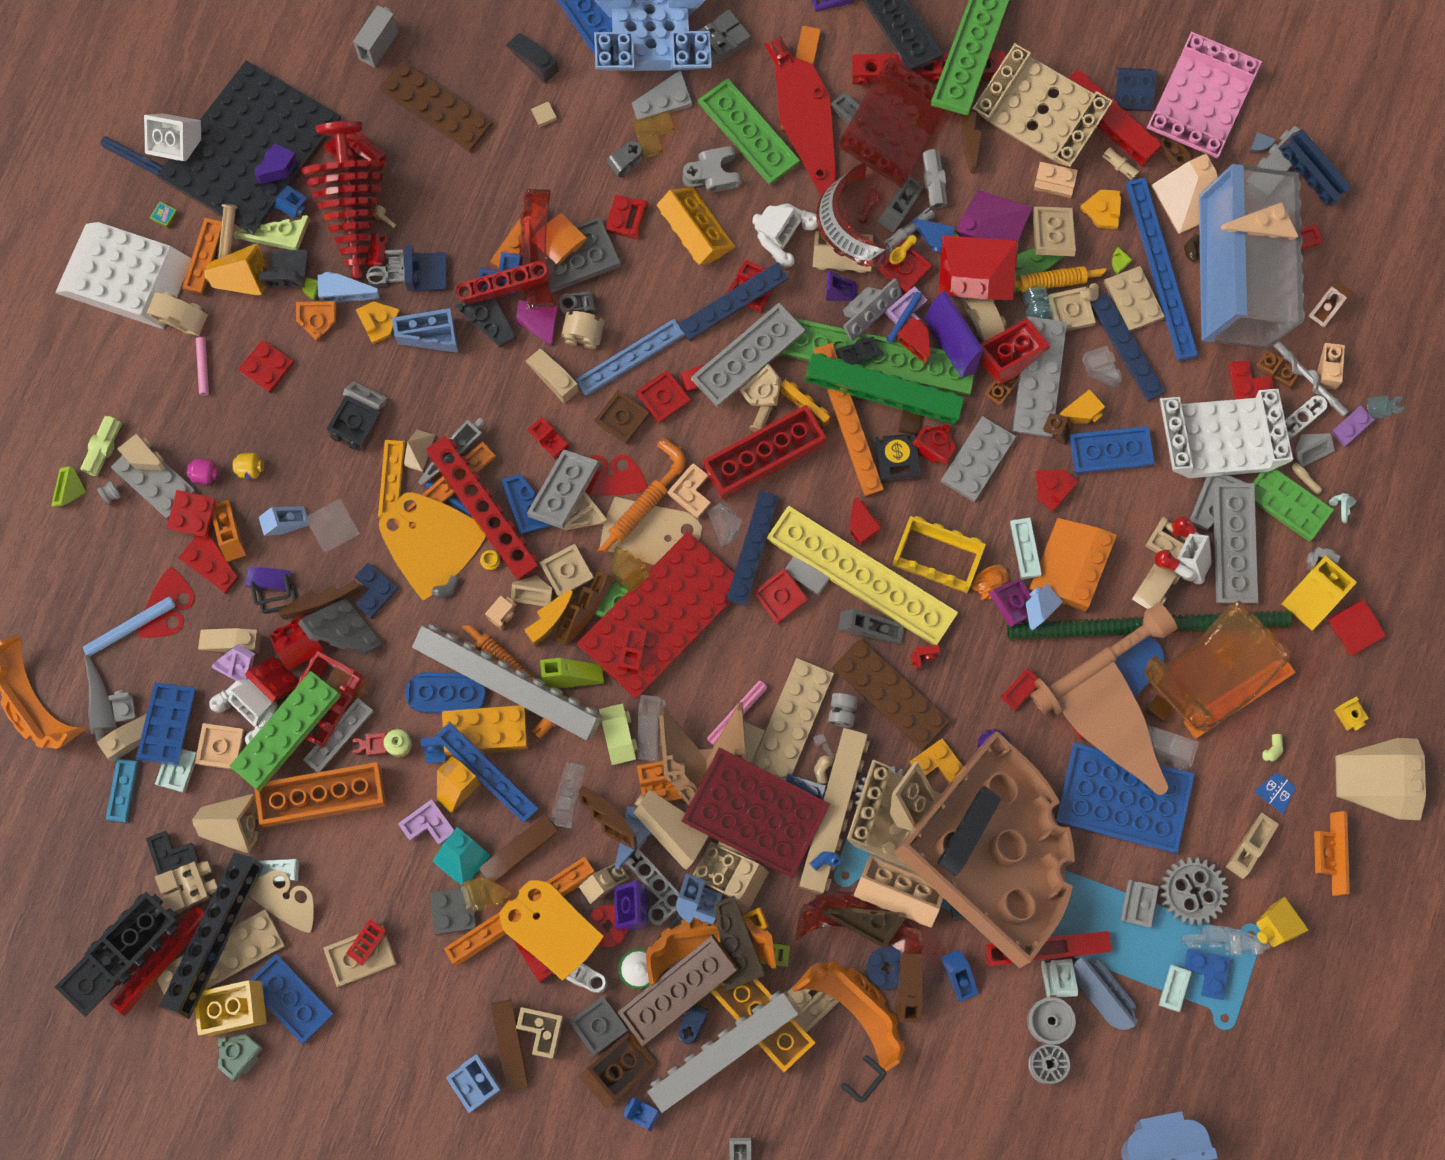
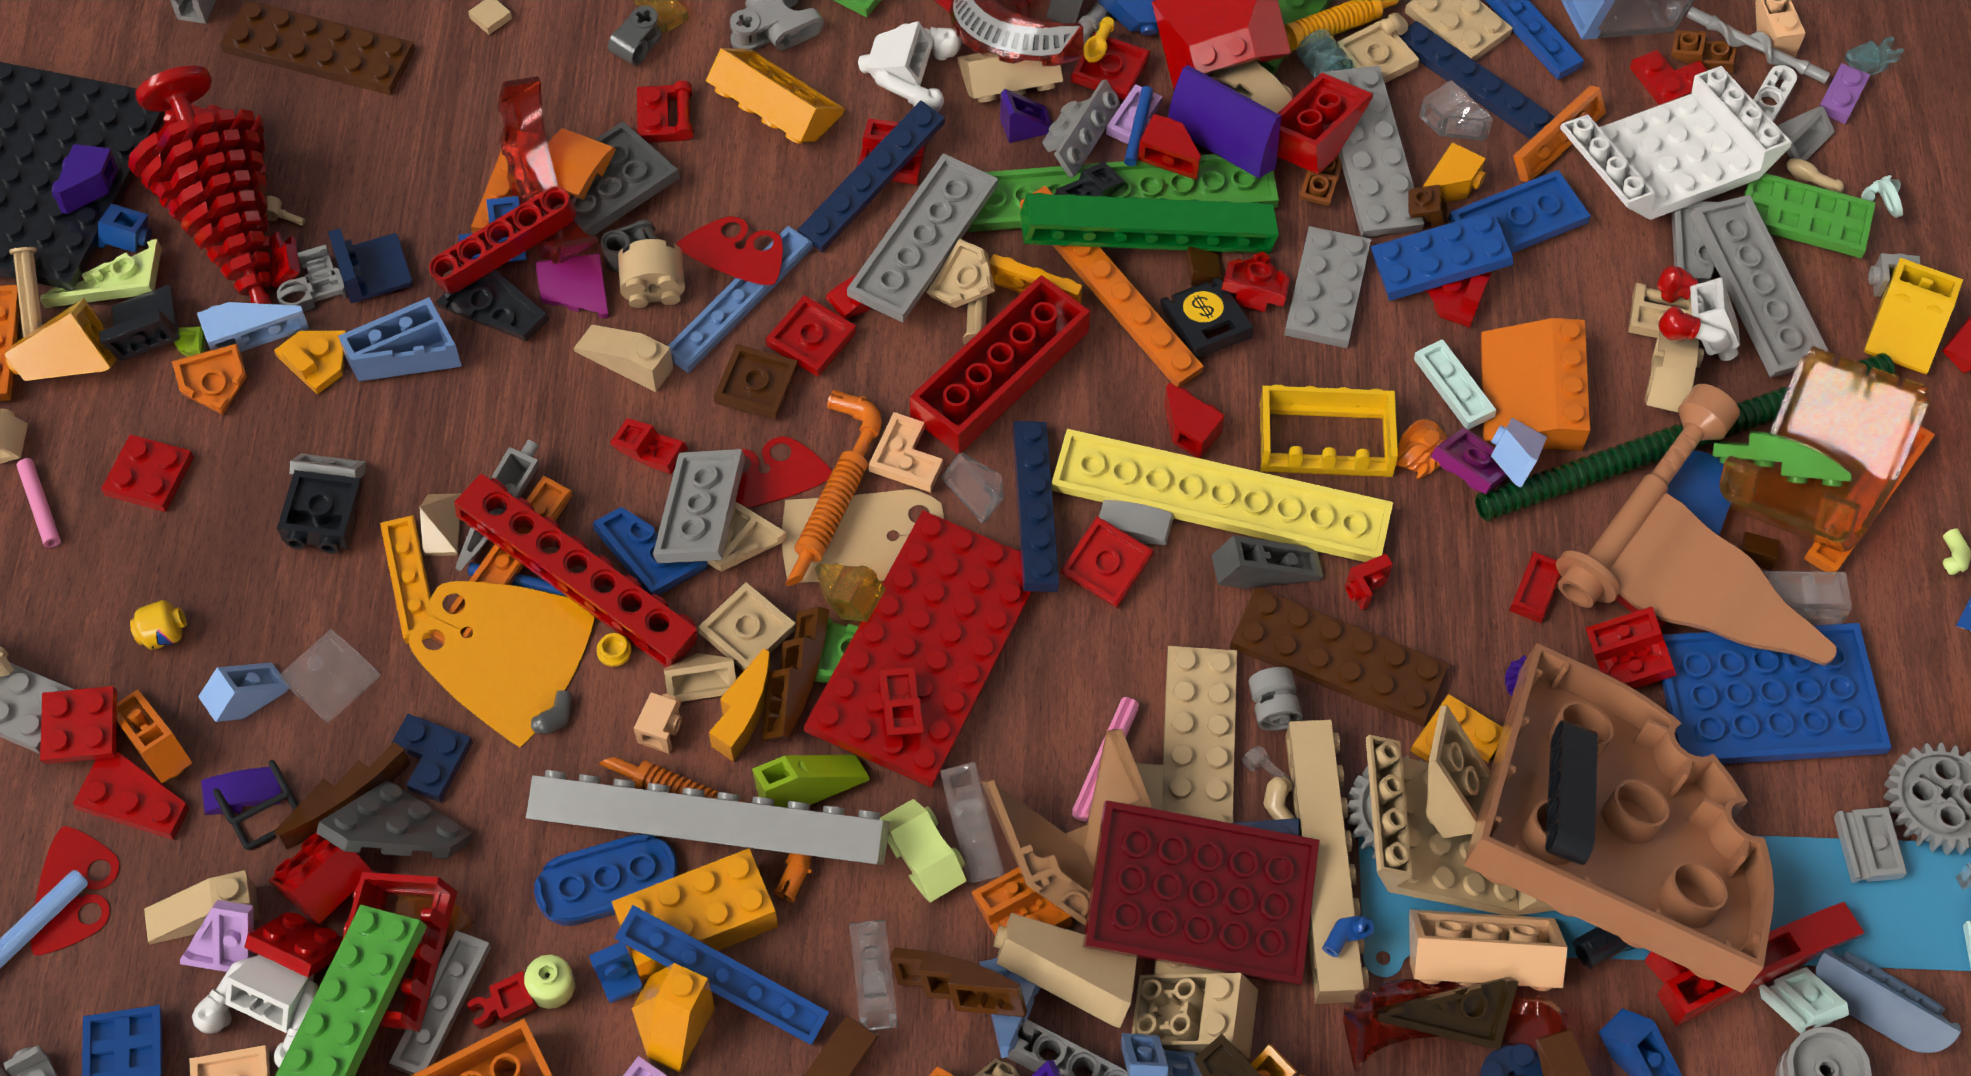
camera: 20 degrees left, 15 degrees down
dark pink head [187,458,219,485] -> none
none -> red piece [676,216,783,285]
none -> blue plate [1371,210,1513,301]
none -> orange plate [1513,85,1606,182]
none -> red slope [1586,606,1676,689]
none -> bright green slope [1713,430,1852,487]

